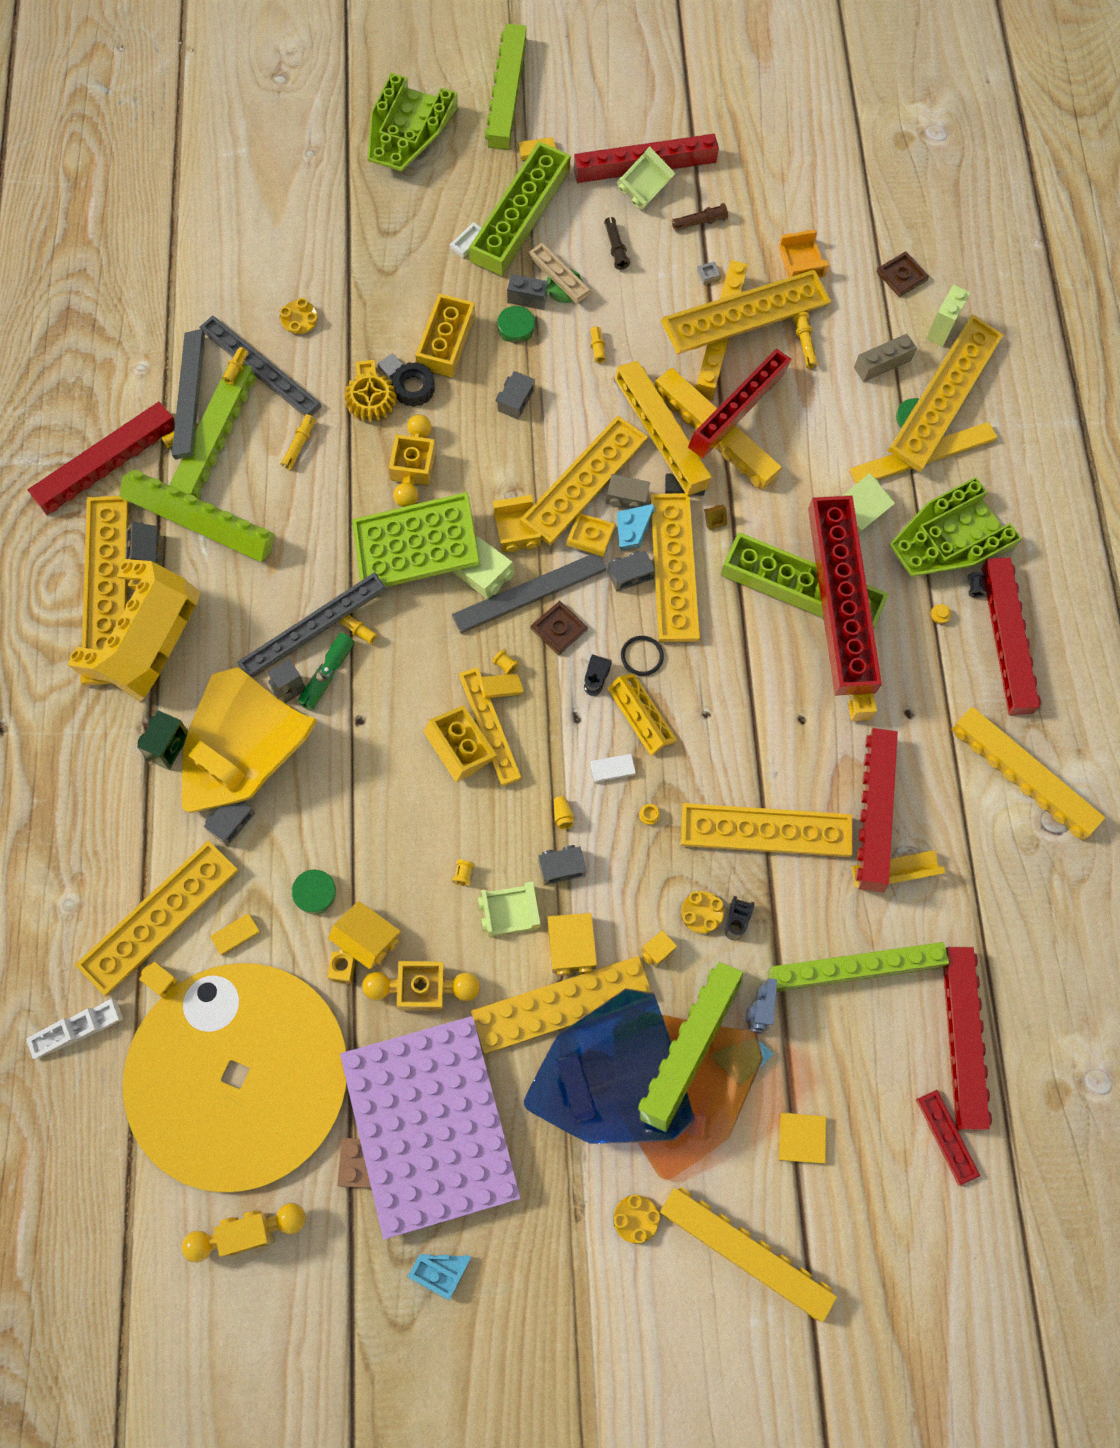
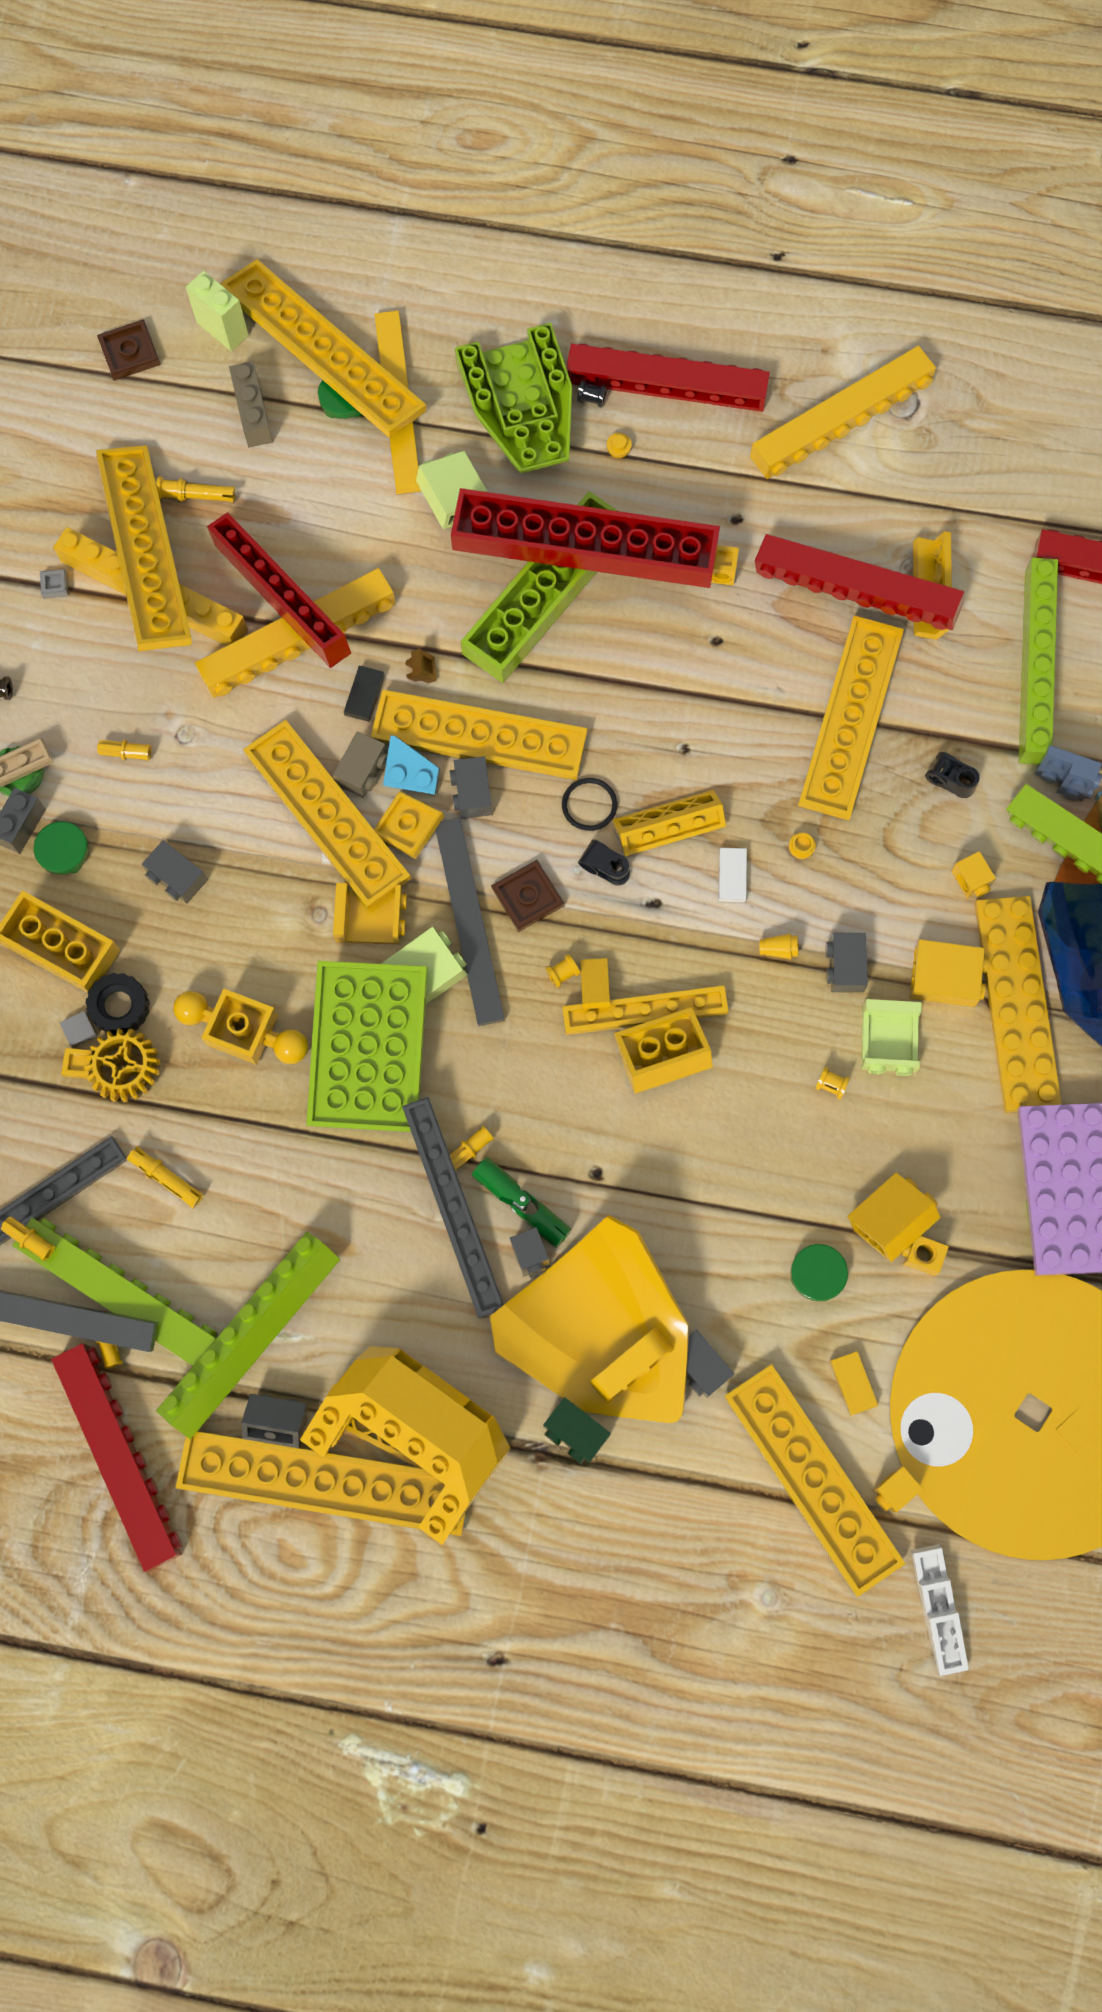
camera: 70 degrees left, 5 degrees up
yellow brick [362,961,480,1011] -> none
yellow brick [614,360,712,496] -> none
yellow dish [681,891,724,934] -> none
light orange panel [778,229,829,278] -> none

